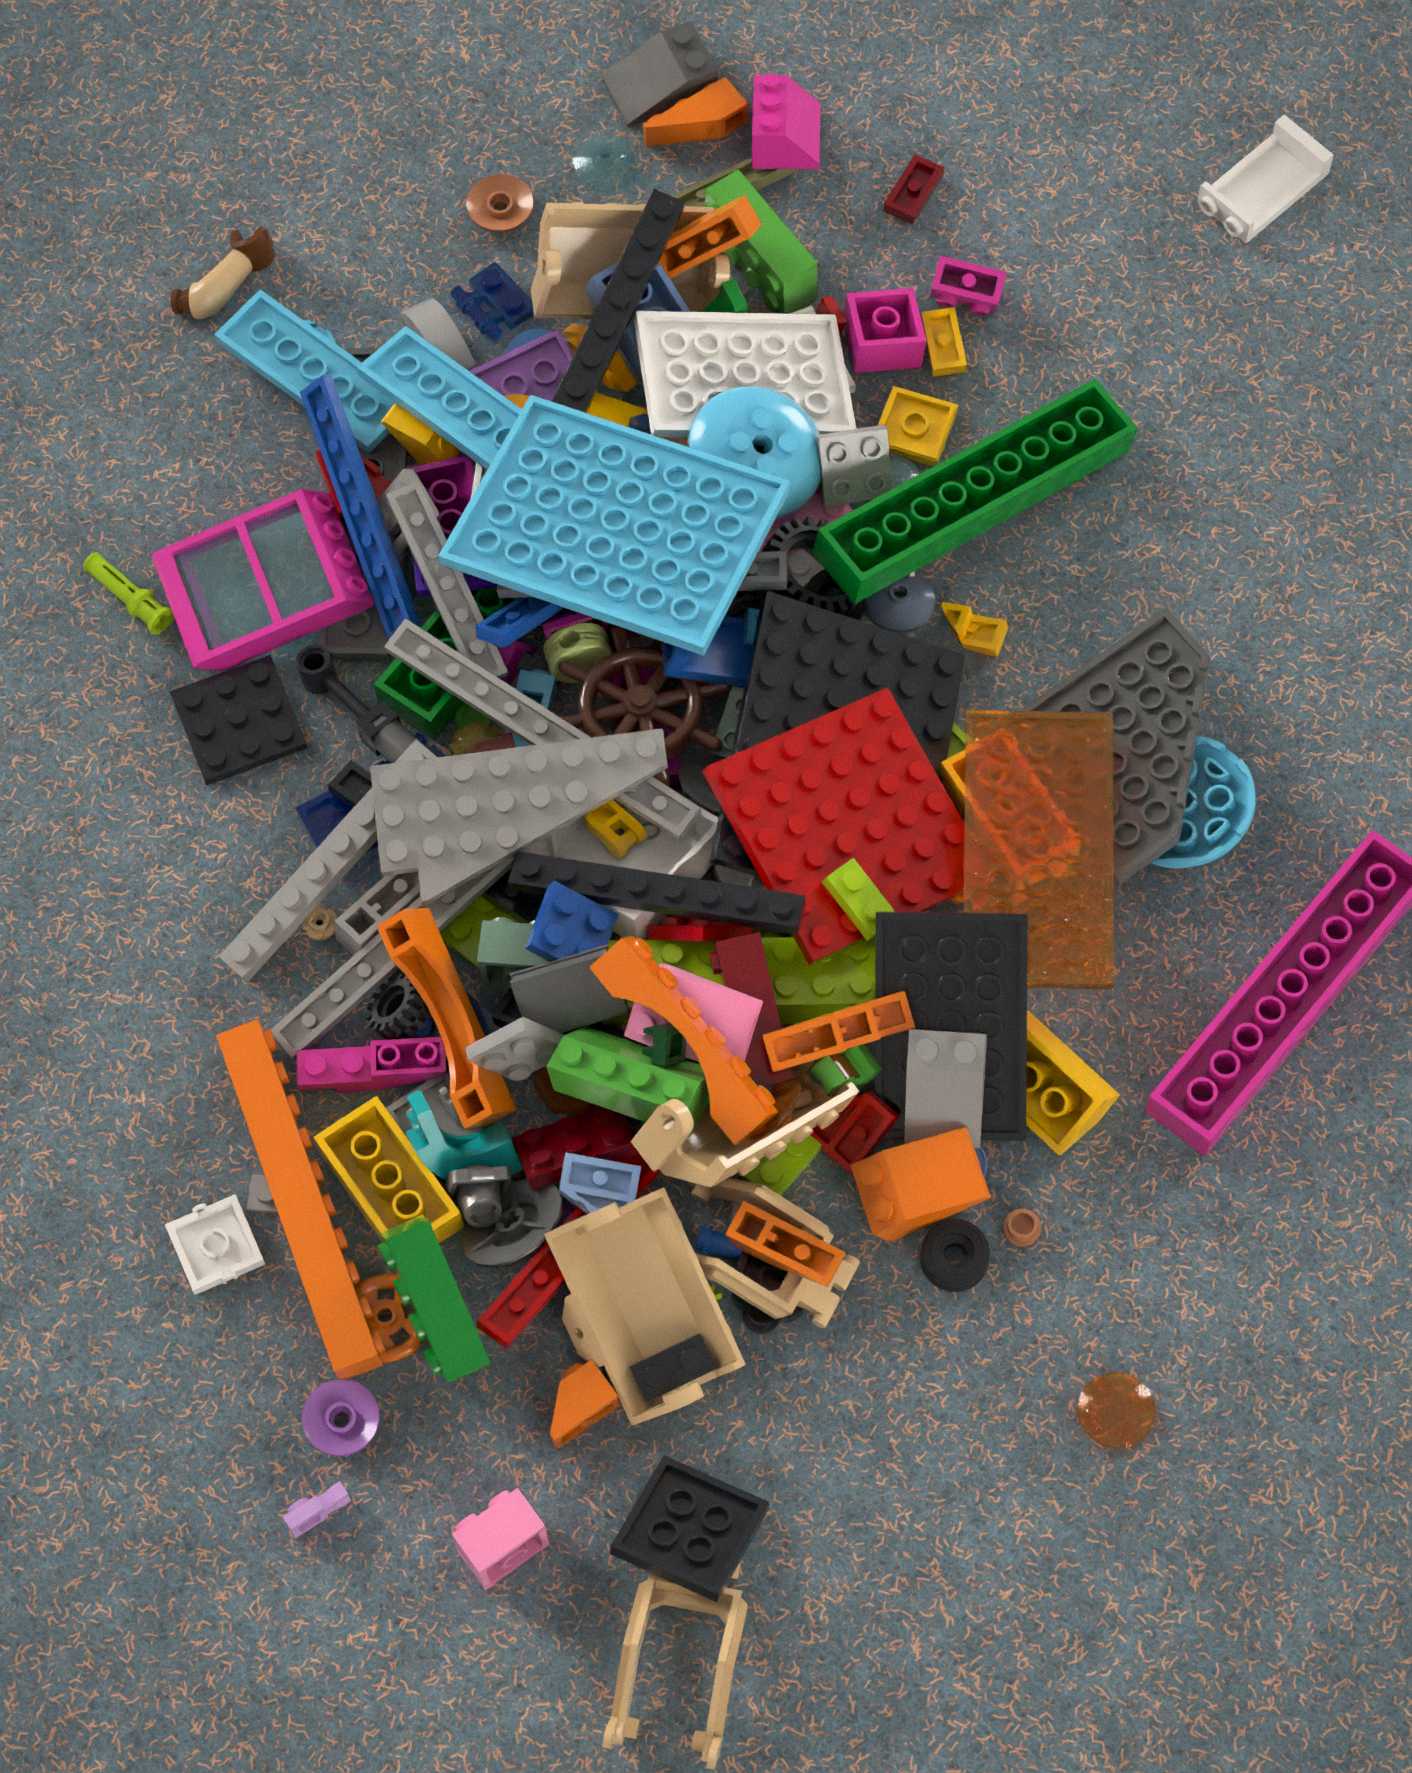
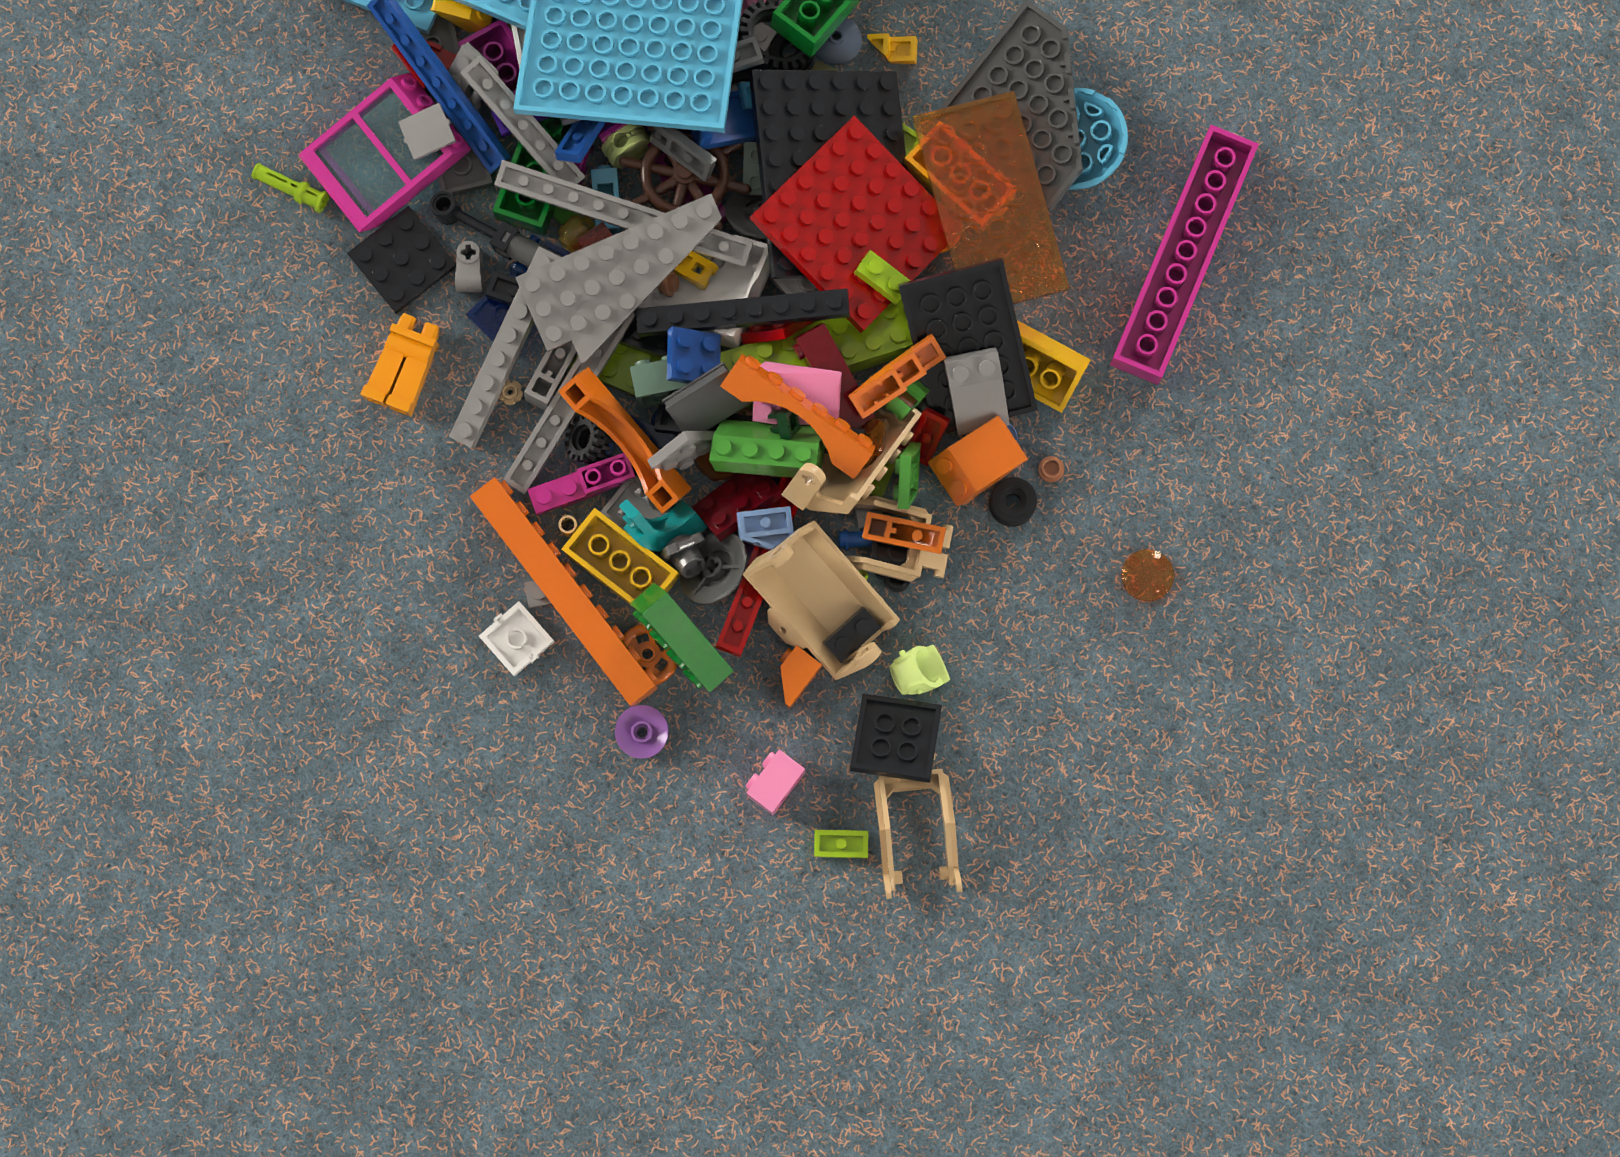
camera: 20 degrees left, 15 degrees up
lavender plate [283,1481,351,1539] -> none
none -> light orange hips [360,313,440,417]
none -> light grey piece [398,103,456,161]
none -> light grey piece [455,241,484,292]
none -> tan hinge [558,515,579,537]
none -> dark grey plate [650,126,717,182]
none -> nougat plate [658,271,679,297]
none -> lime plate [814,830,869,858]
none -> yellowish green helmet [889,645,950,695]
none -> bright green plate [893,442,921,509]

